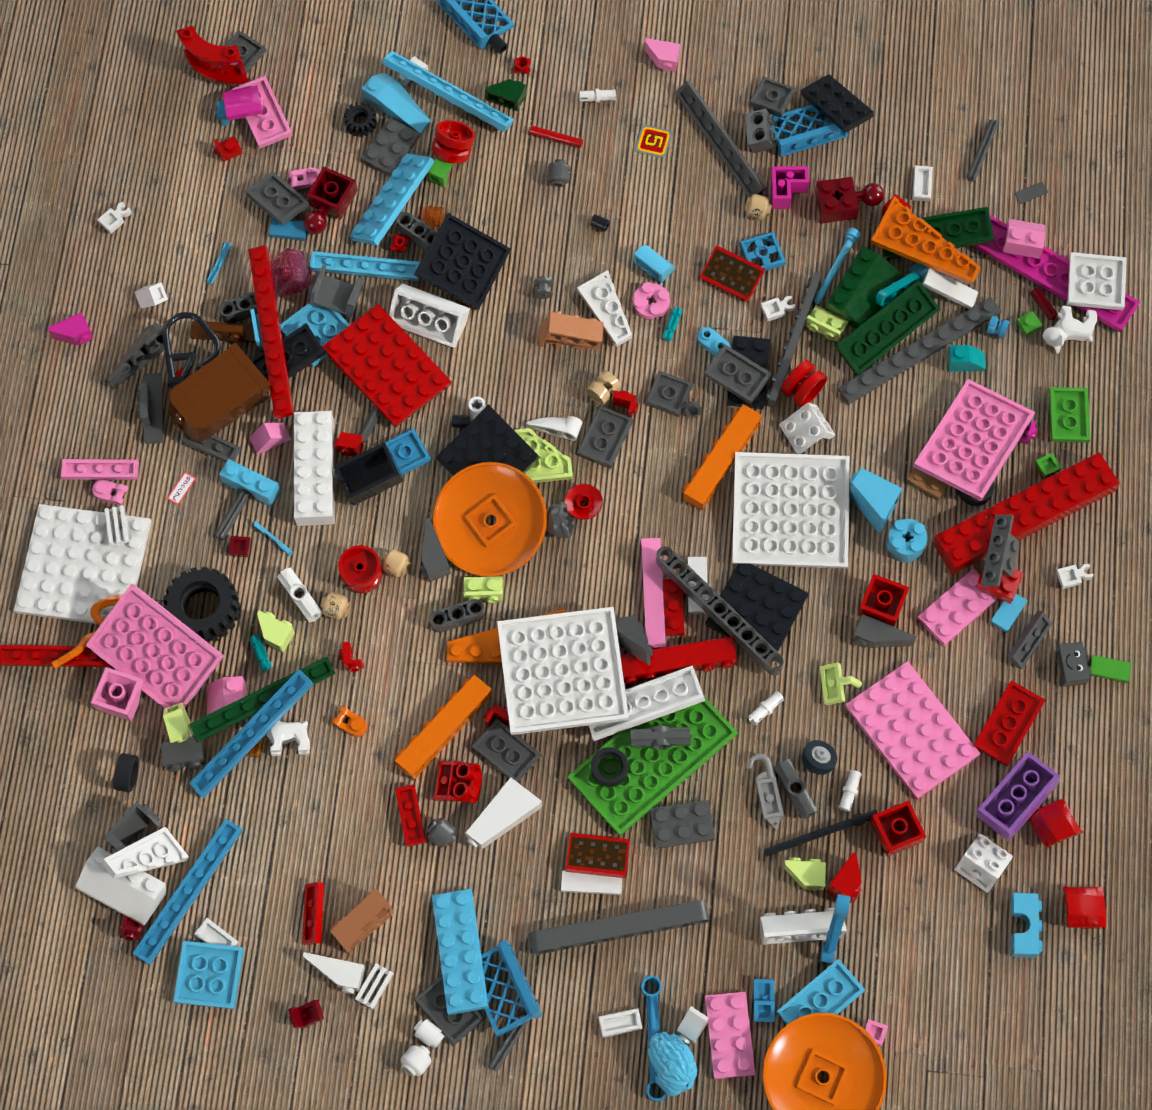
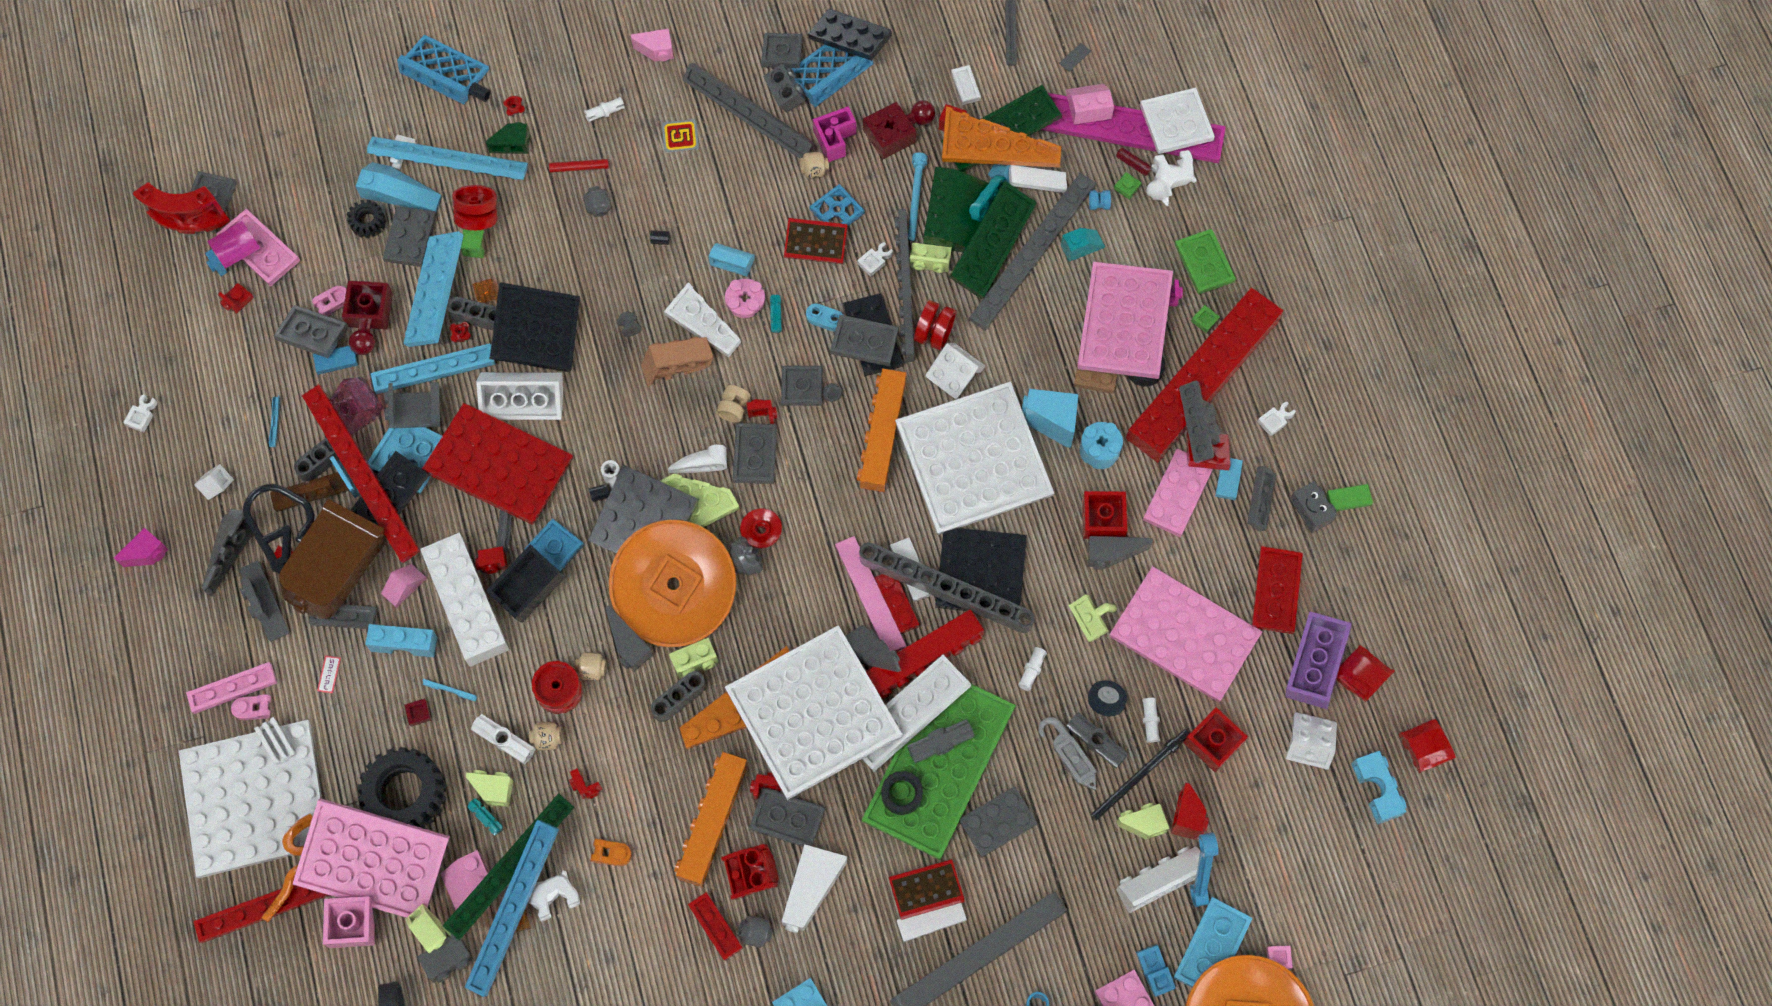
camera: 25 degrees left, 0 degrees up
dark grey axle [215,488,251,540] -> none

